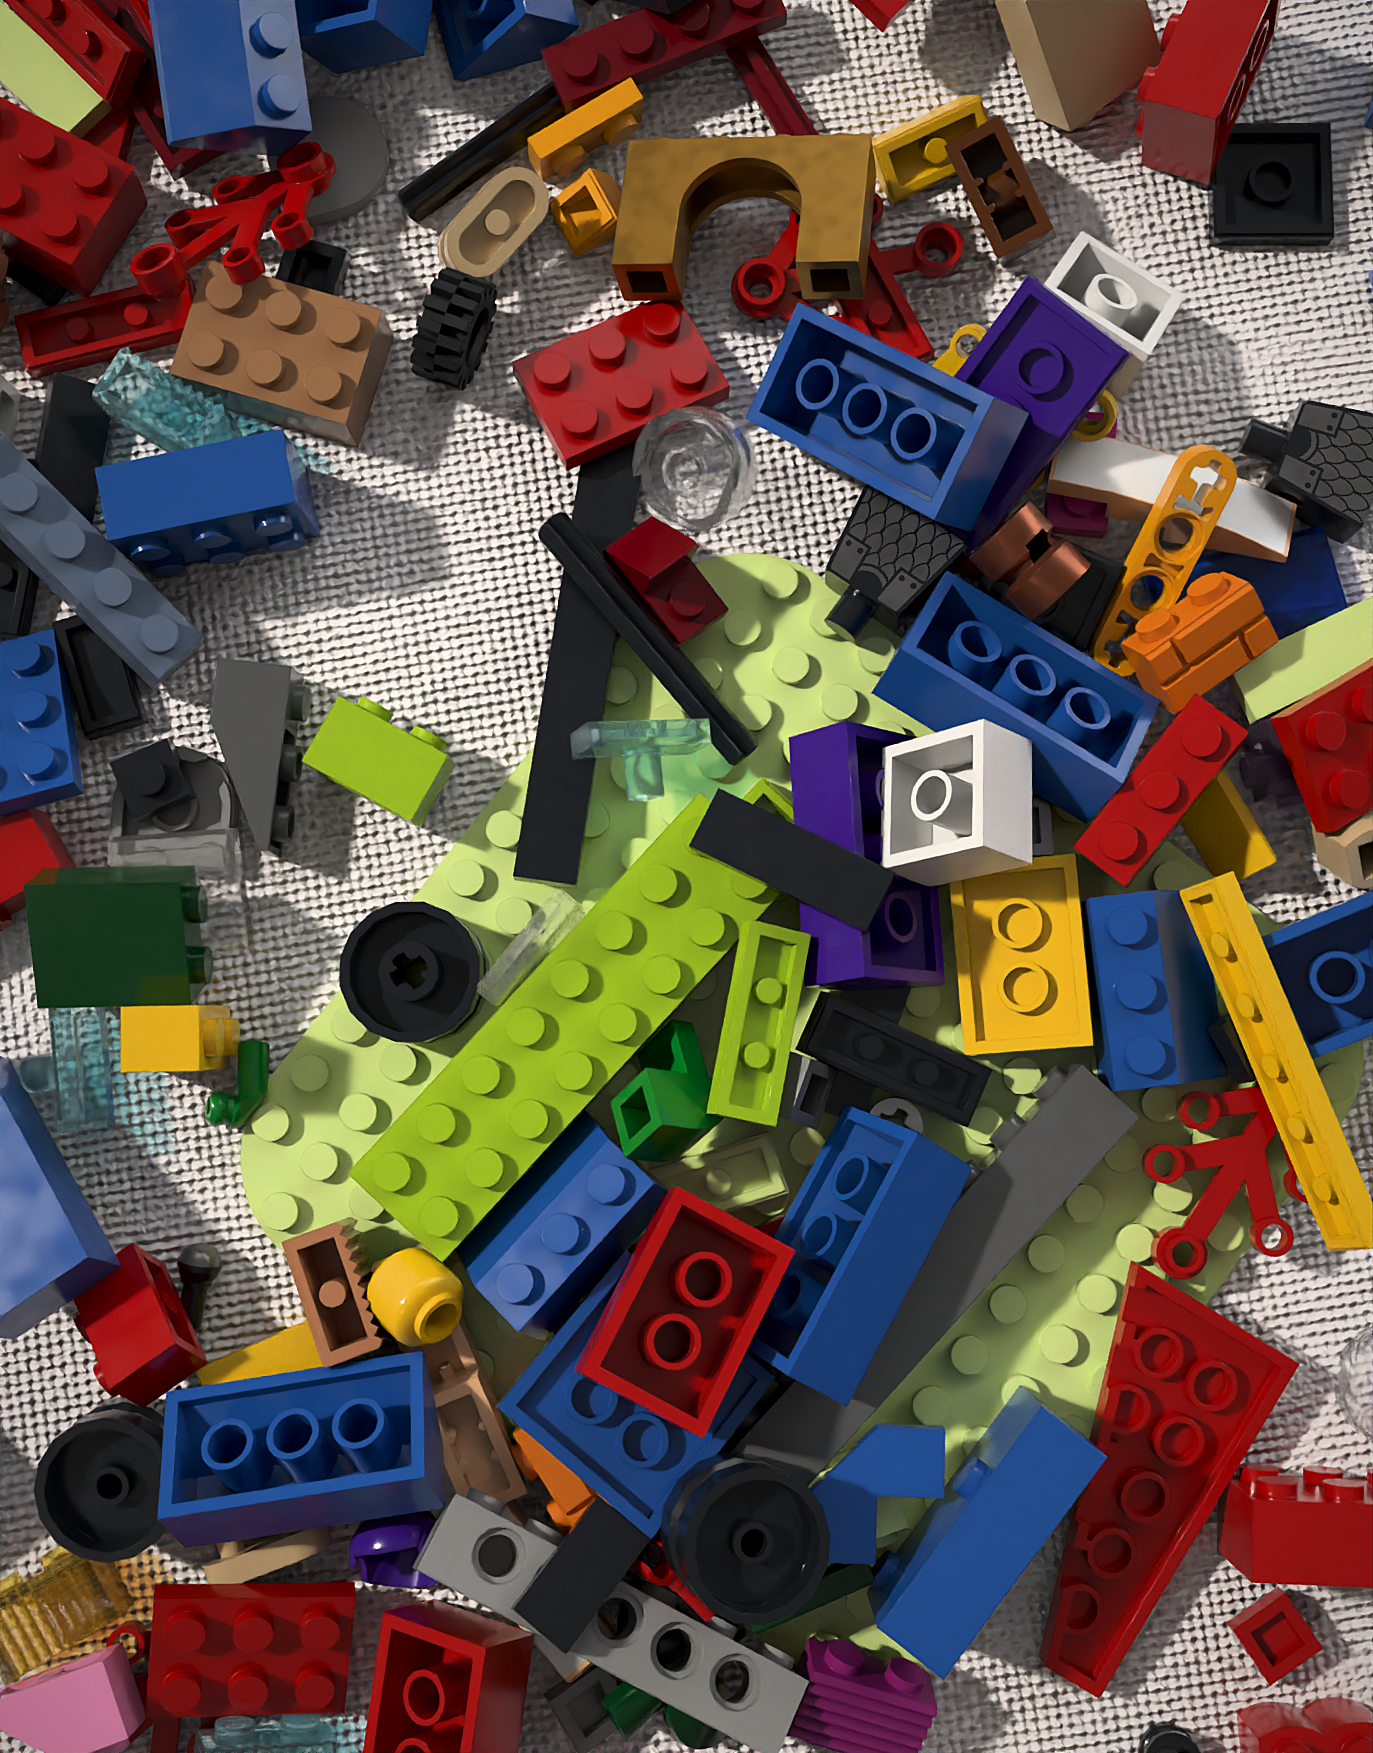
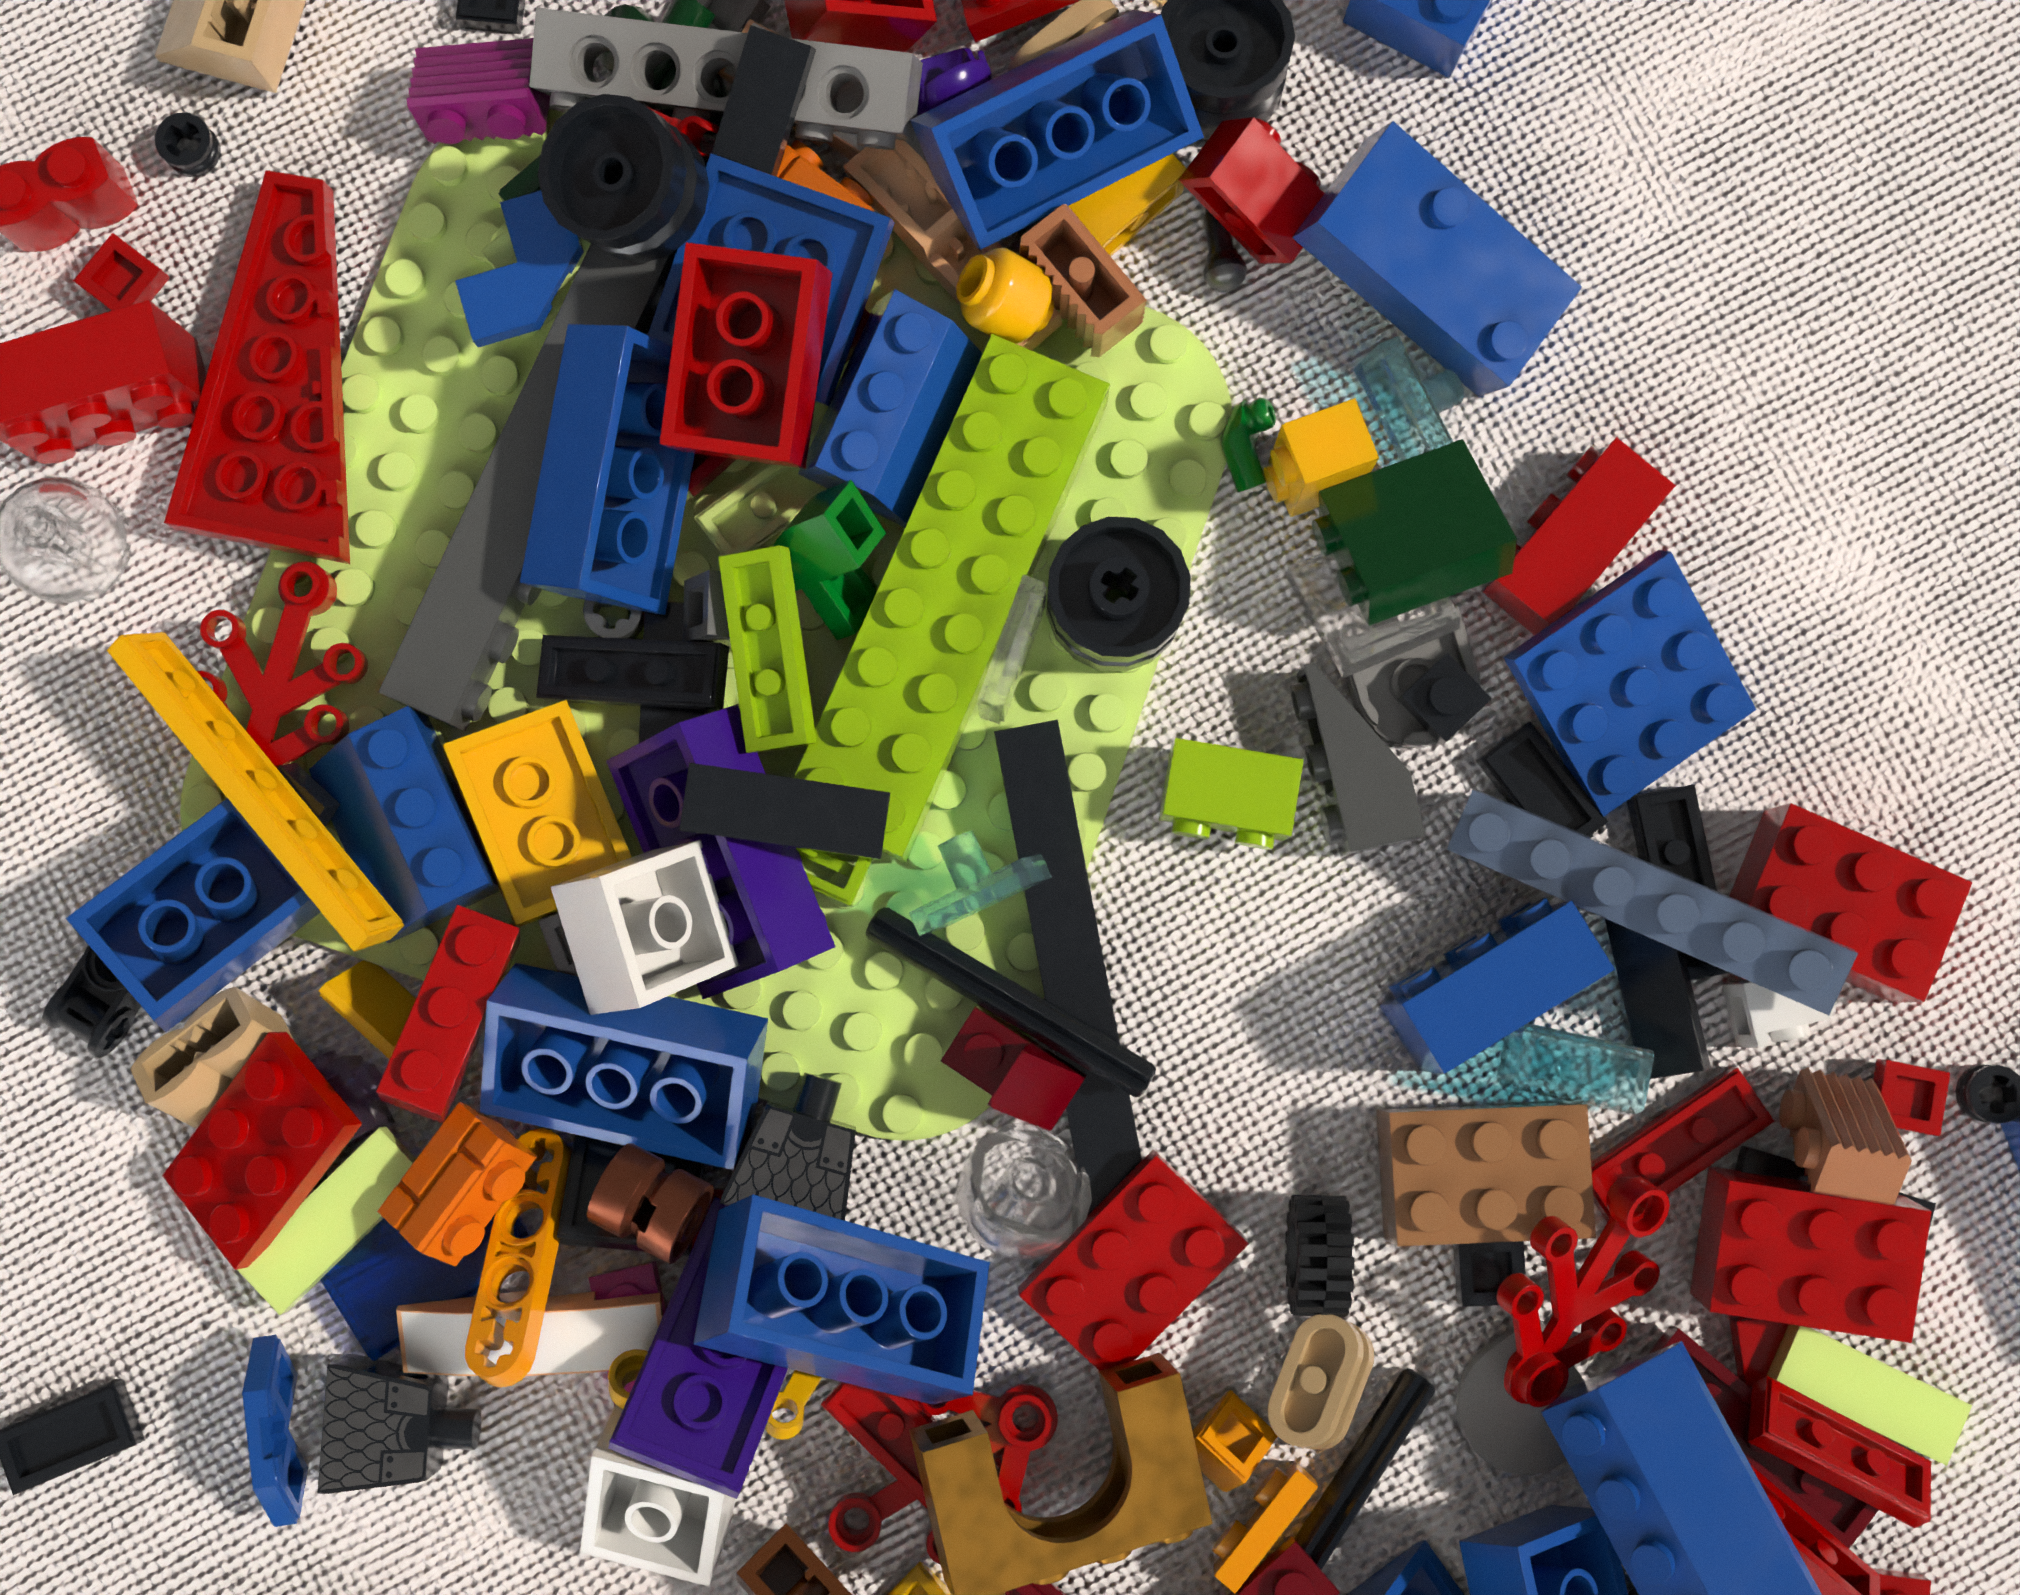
camera: 155 degrees right, 0 degrees up
blue brick [866,1385,1107,1680] -> none

